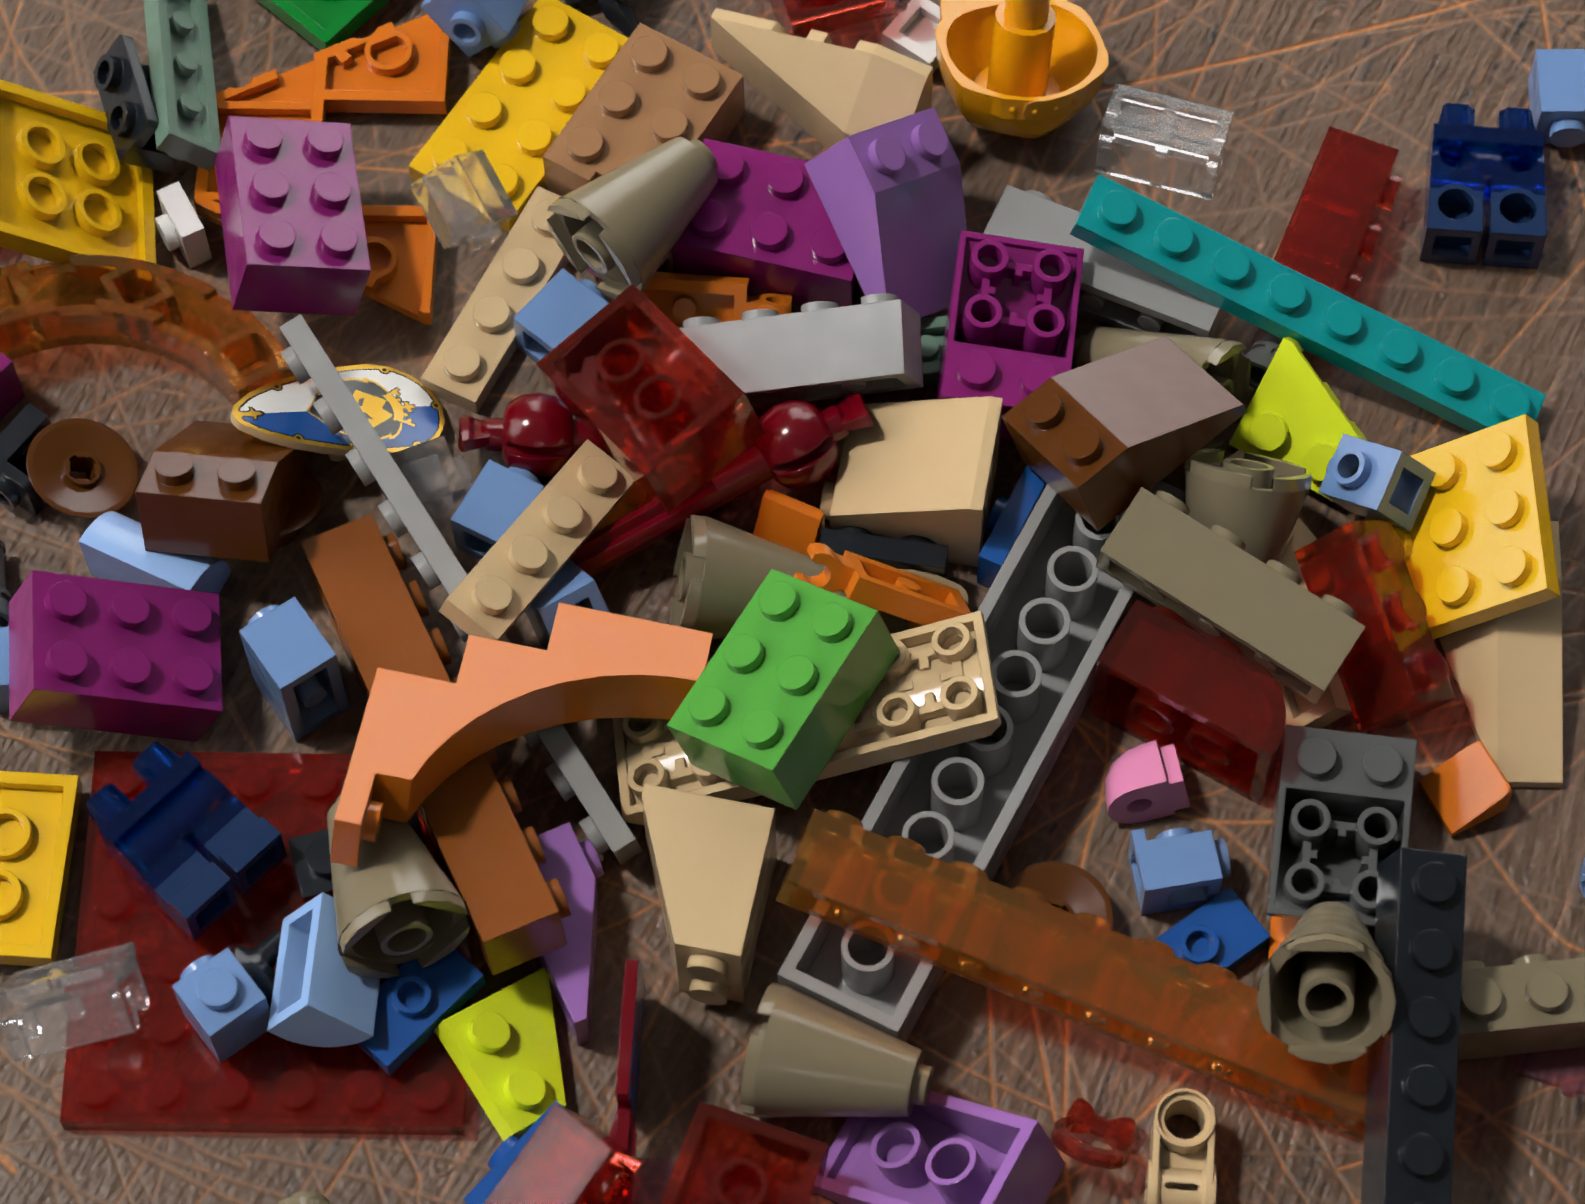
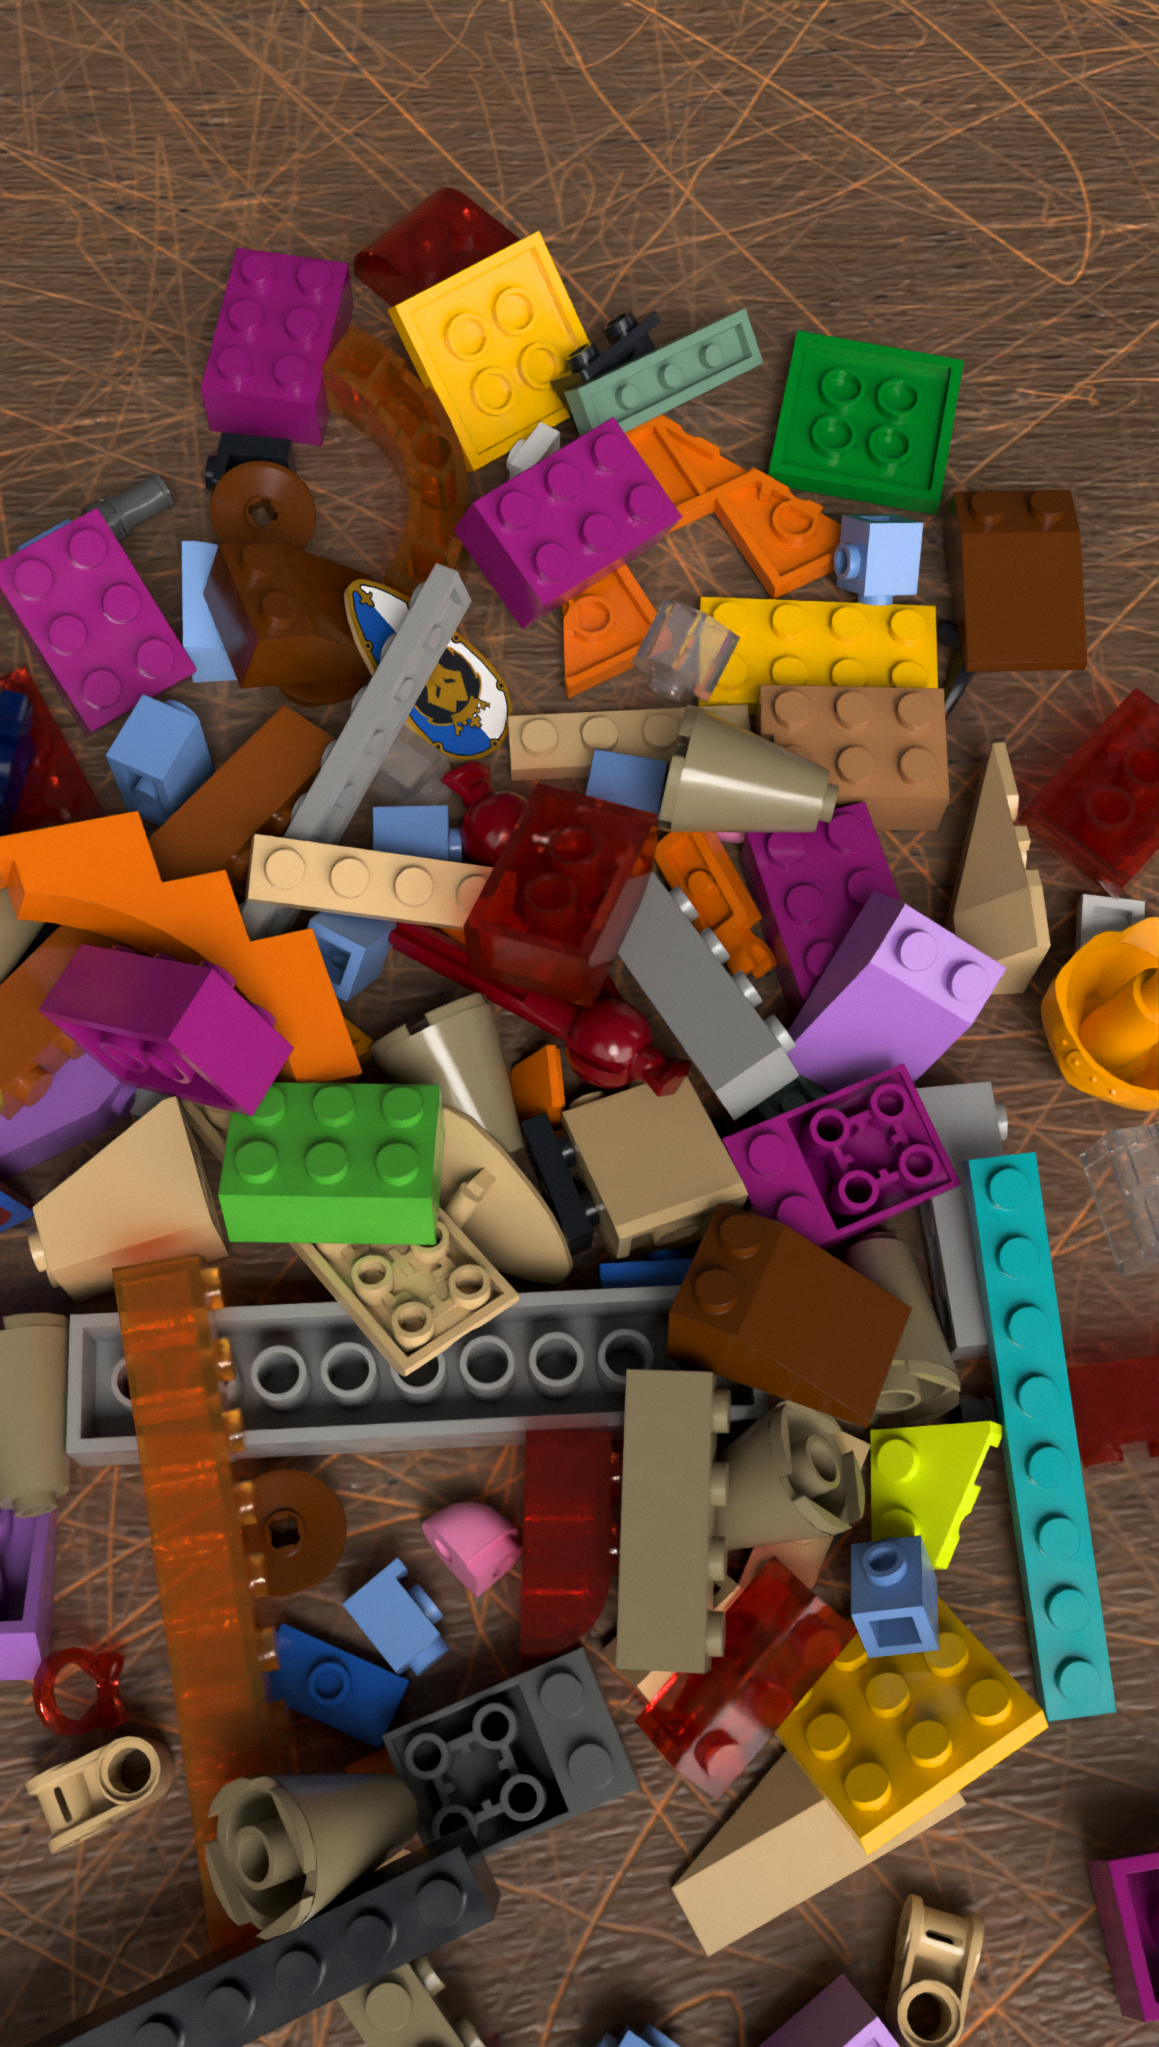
camera: 55 degrees right, 5 degrees up
orange plate [793,543,971,628] -> none
orange slope [1417,740,1513,837] -> none
none -> magenta brick [38,944,294,1116]

